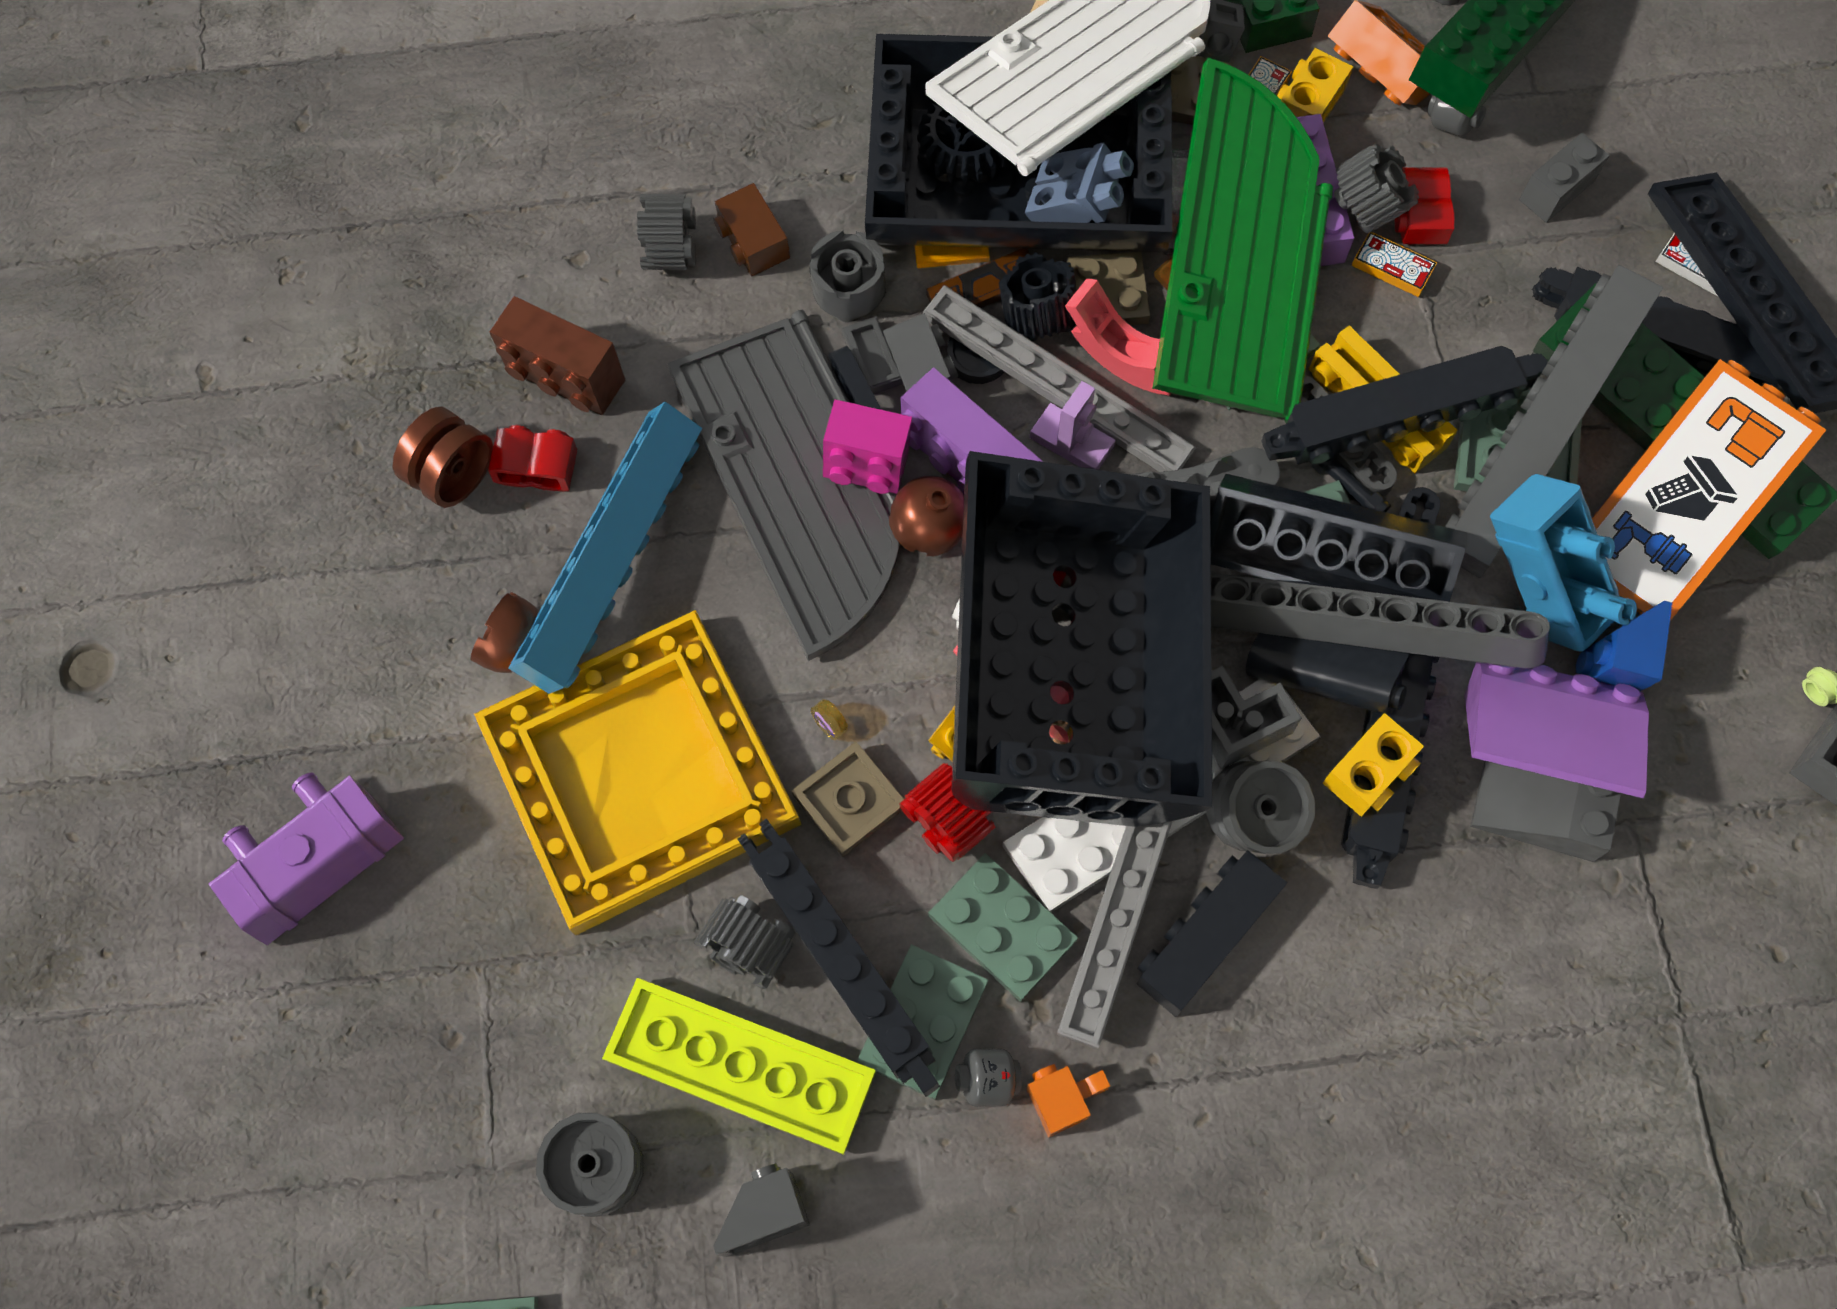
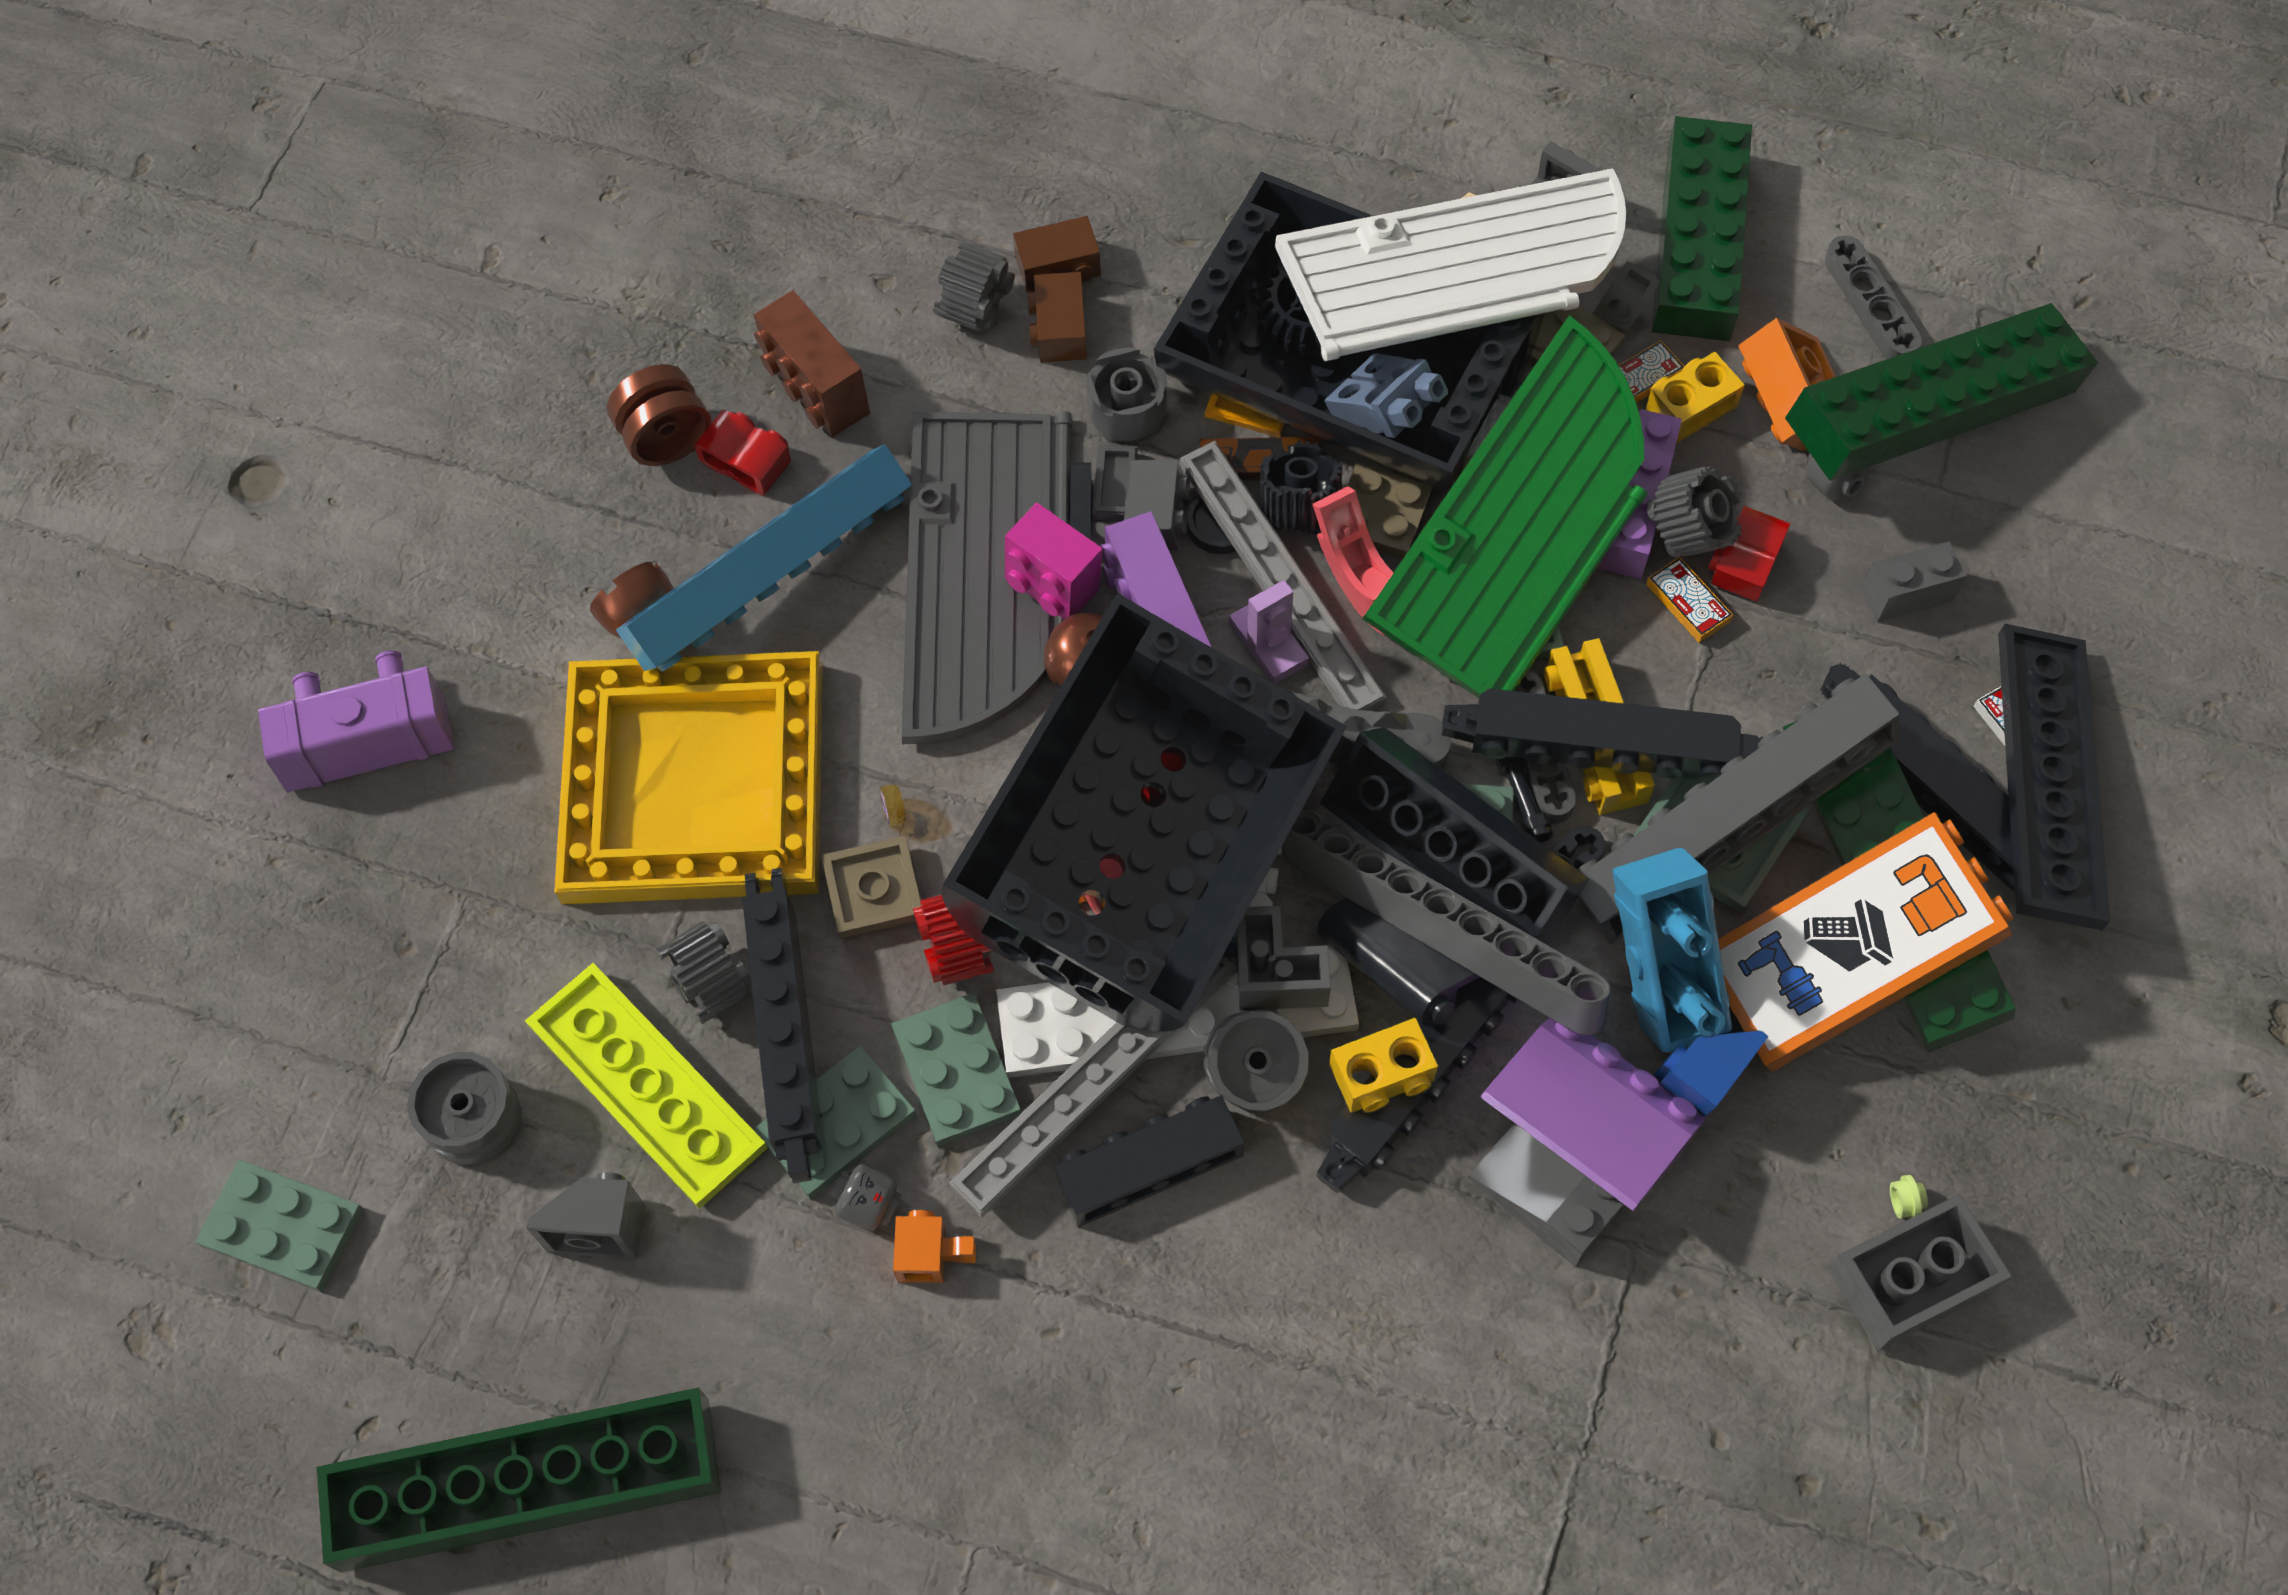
camera: 25 degrees right, 5 degrees down
none -> reddish brown brick [1013,216,1101,293]

